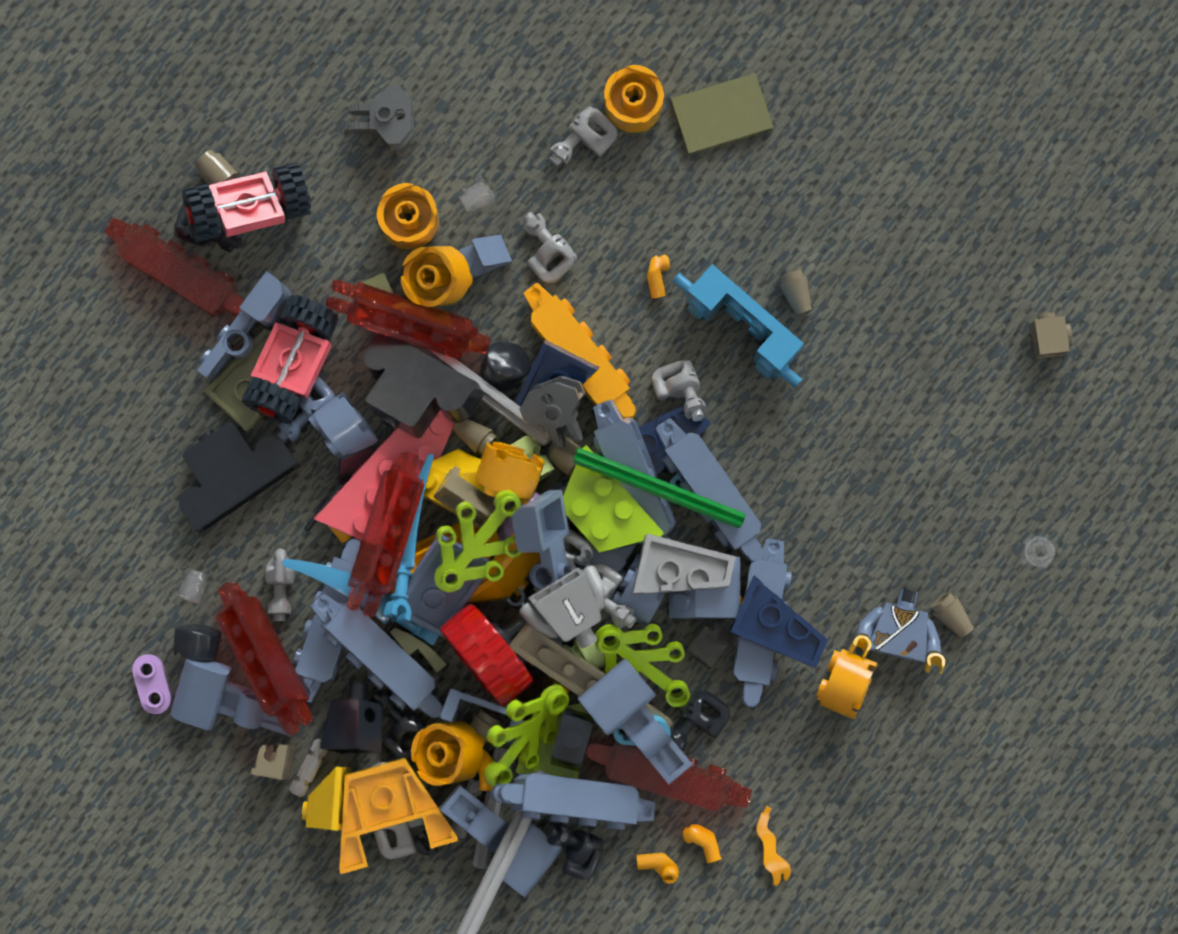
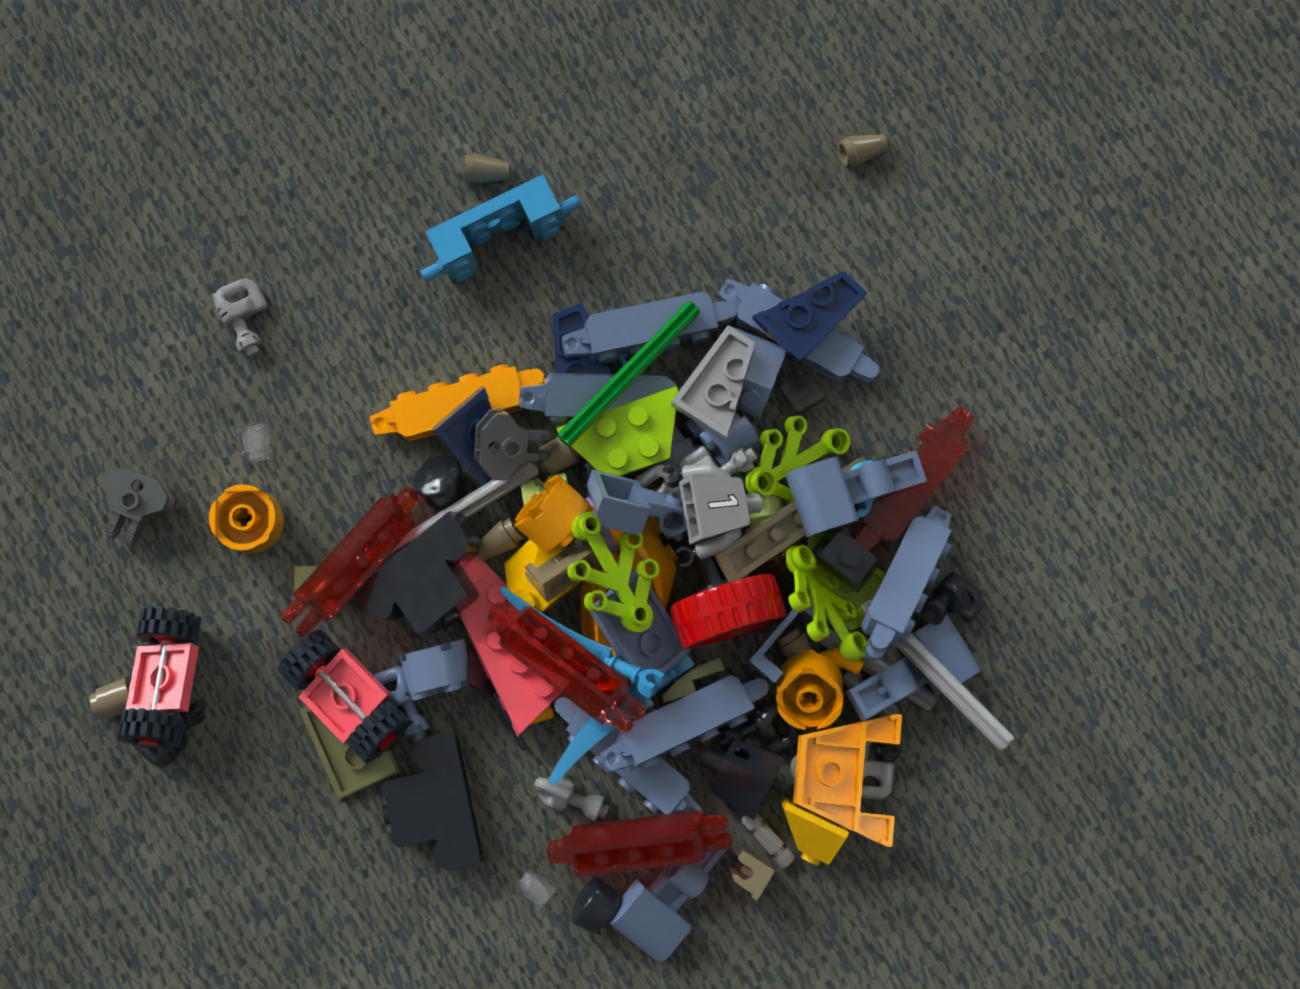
camera: 70 degrees left, 0 degrees up
clear red hinge [104,218,245,317] -> none
lavender plate [132,654,173,714] -> none
sand blue plate [197,271,292,380] -> none
light orange brick [401,246,473,307] -> none
sand blue slope [458,234,512,278] -> none
light grey piece [523,212,577,283] -> none
light orange brick [604,65,664,133] -> none
light orange arm [637,853,679,884] -> none
light orange arm [647,255,670,298] -> none
light grey piece [652,360,708,422] -> none
black piece [670,689,730,752] -> none
olive tile [671,73,773,156] -> none
light orange arm [682,824,721,863] -> none
light orange hair [756,806,791,886] -> none
light orange brick [816,649,877,720] -> none
sand blue torso [849,589,945,674] -> none
clear brick [1019,537,1055,570] -> none

